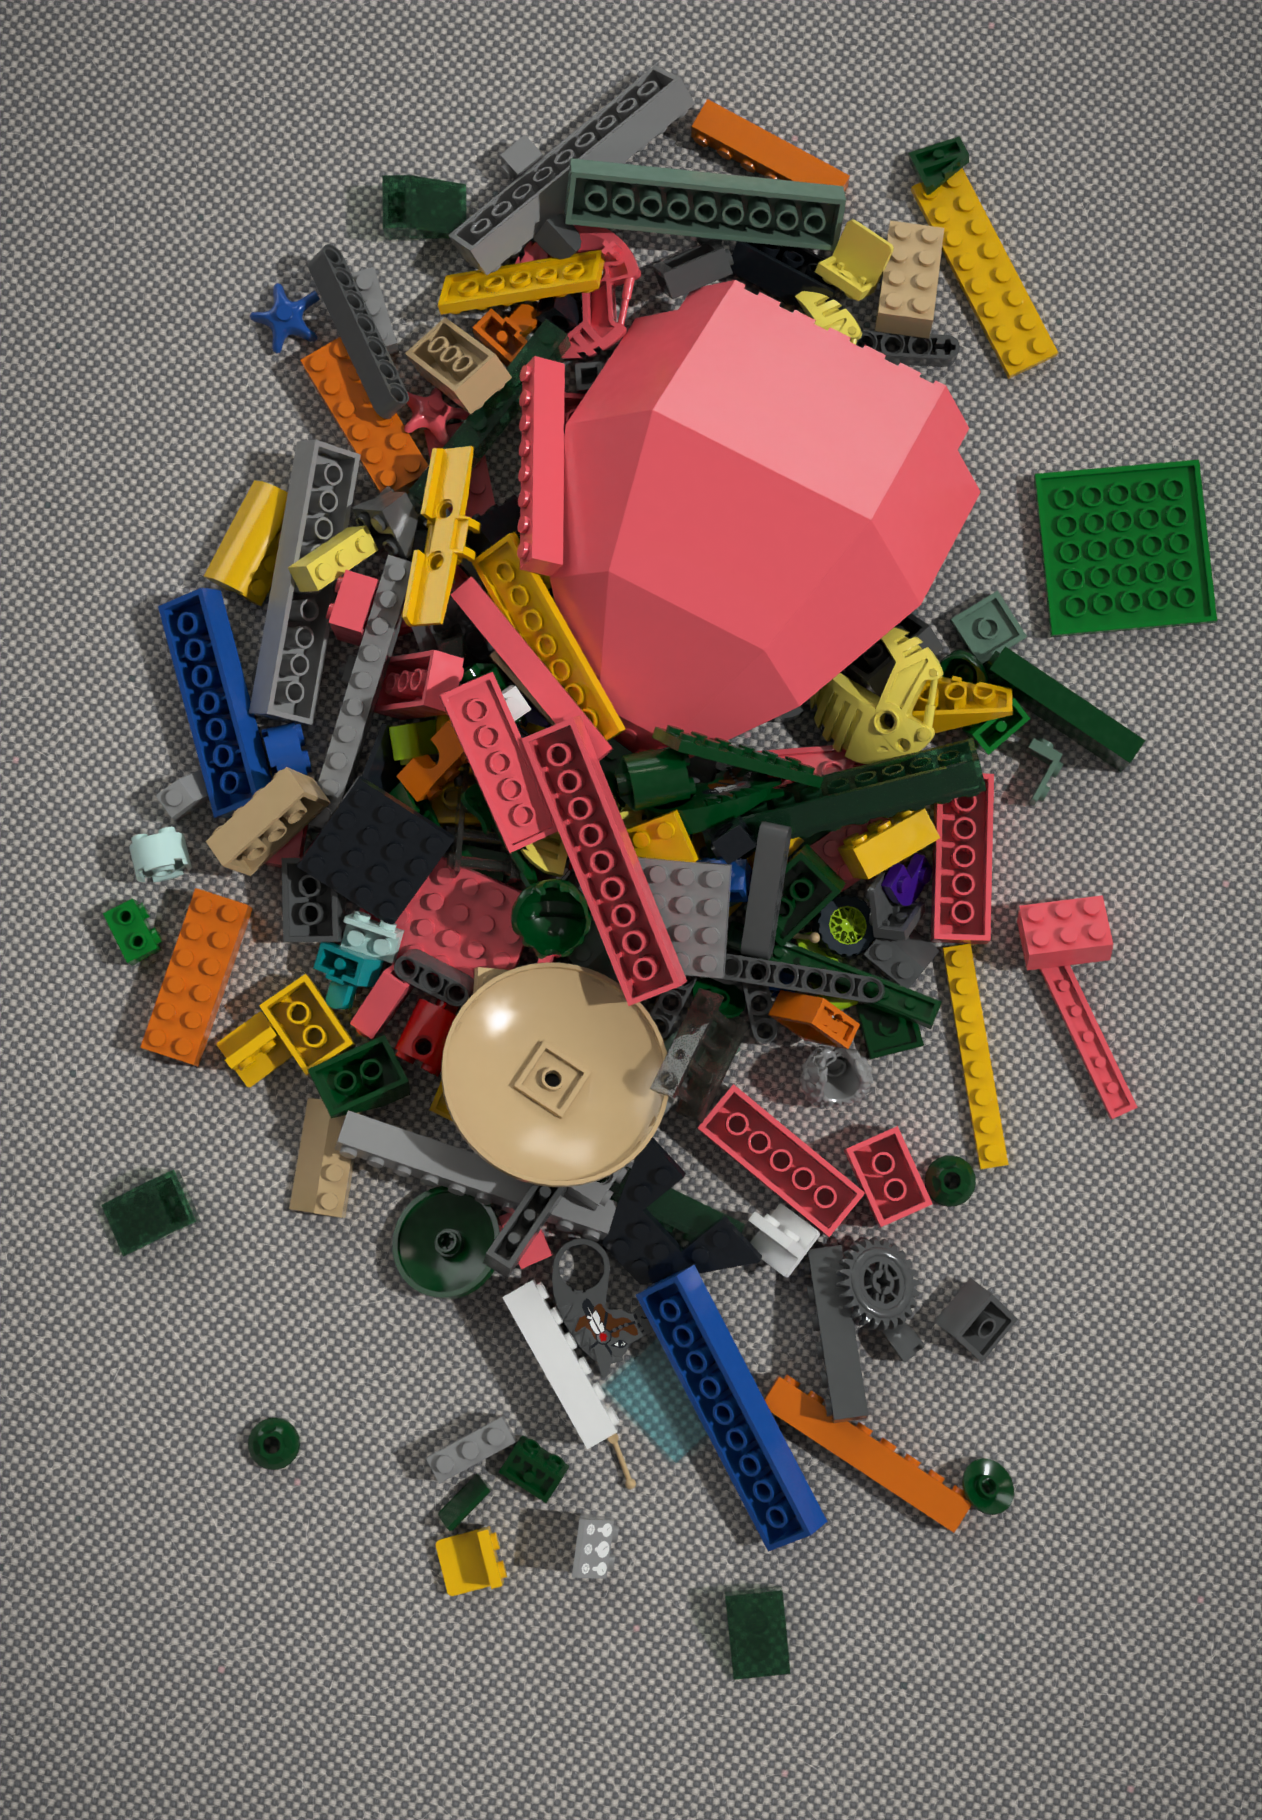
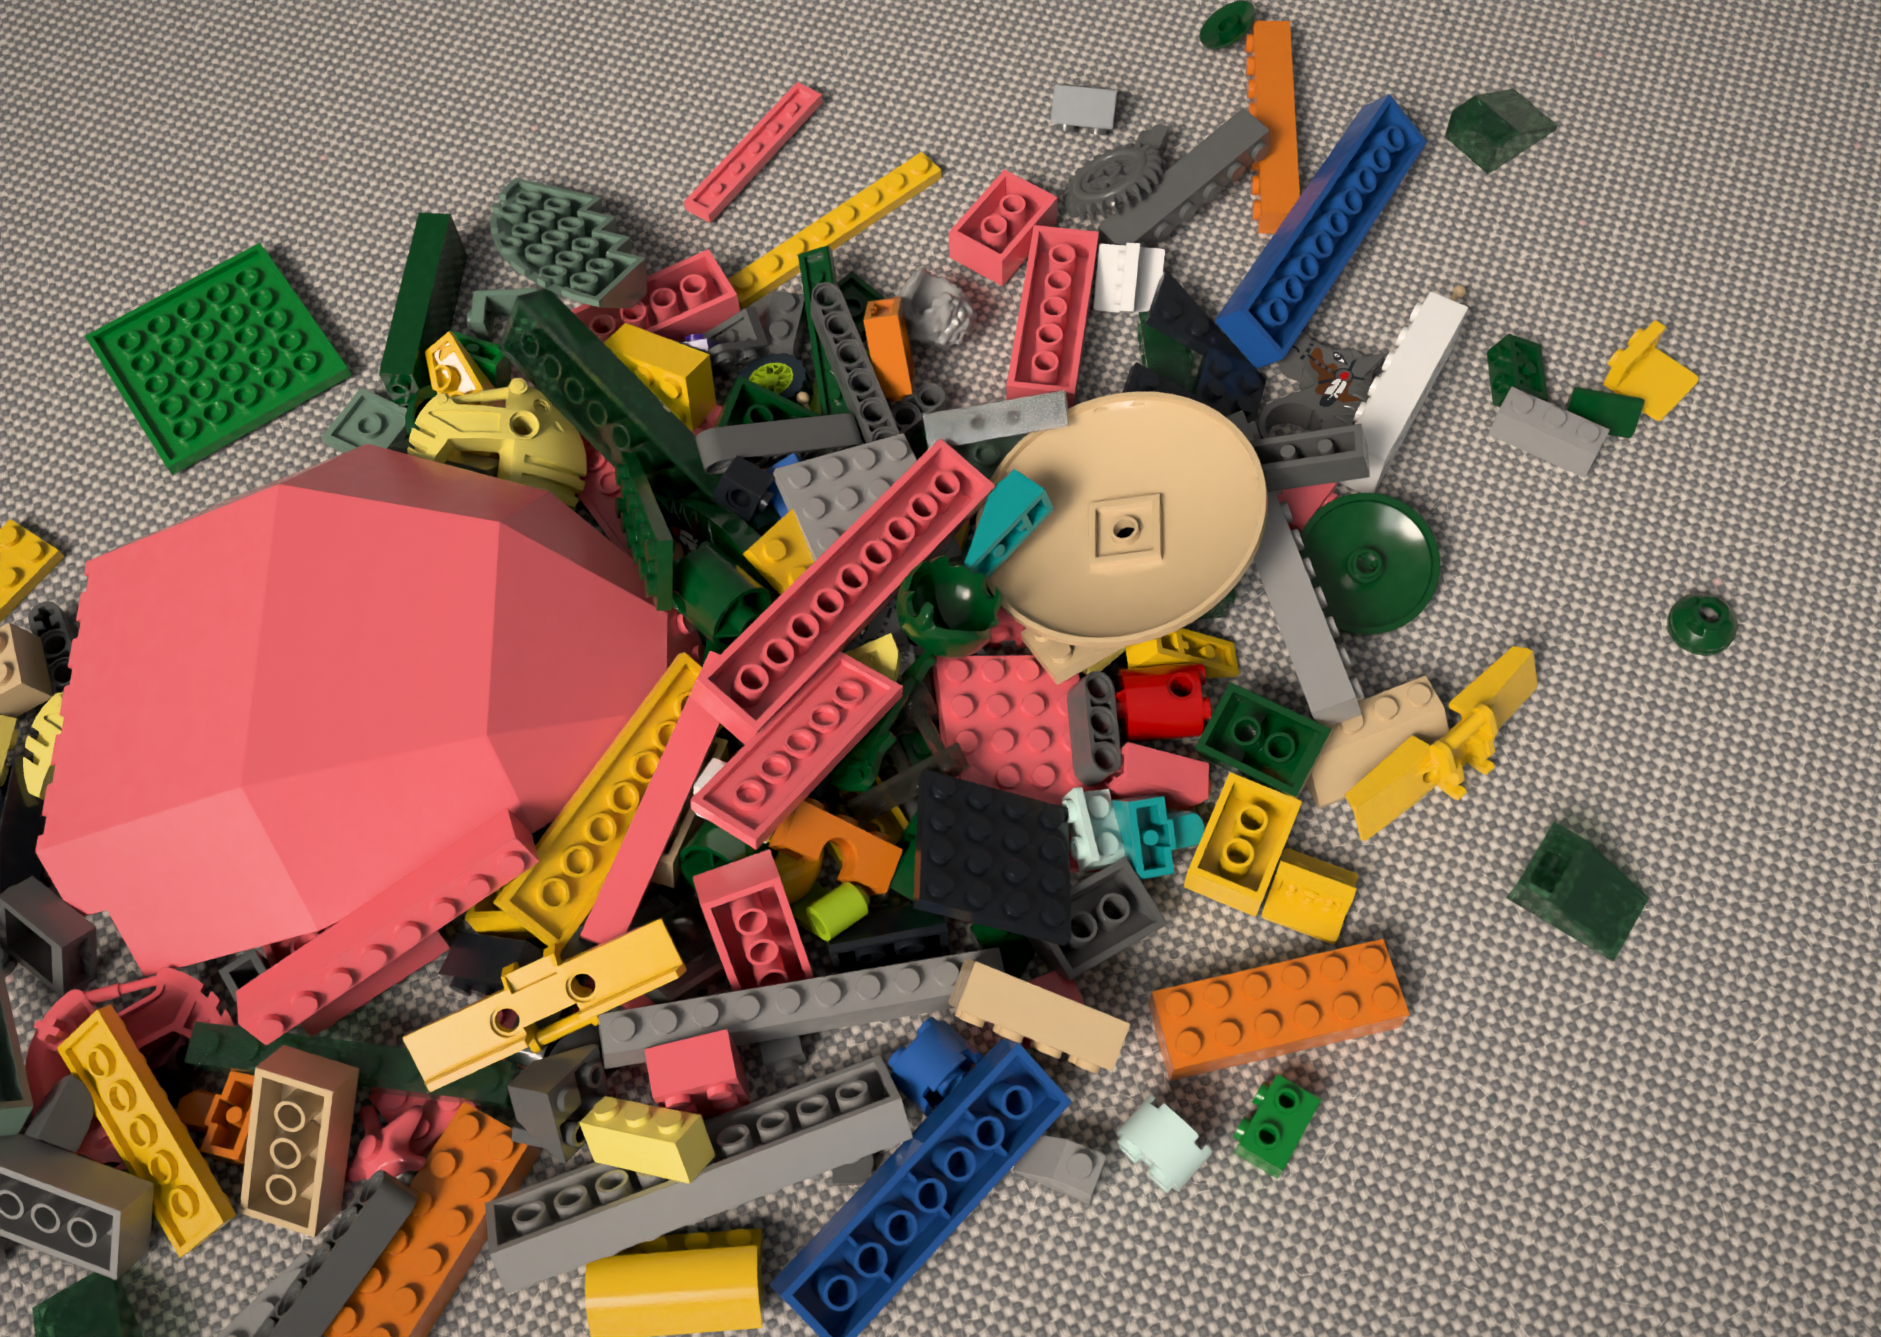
camera: 120 degrees left, 20 degrees down
light grey slope [572,1513,619,1579] -> none
clear light blue piece [606,1338,708,1463] -> none
dark green piece [924,1155,976,1207] -> none
coral brick [1017,895,1114,971] -> none
none -> sand green brick [490,178,647,309]
none -> teal slope [964,469,1054,580]
none -> yellow piece [1345,646,1538,842]

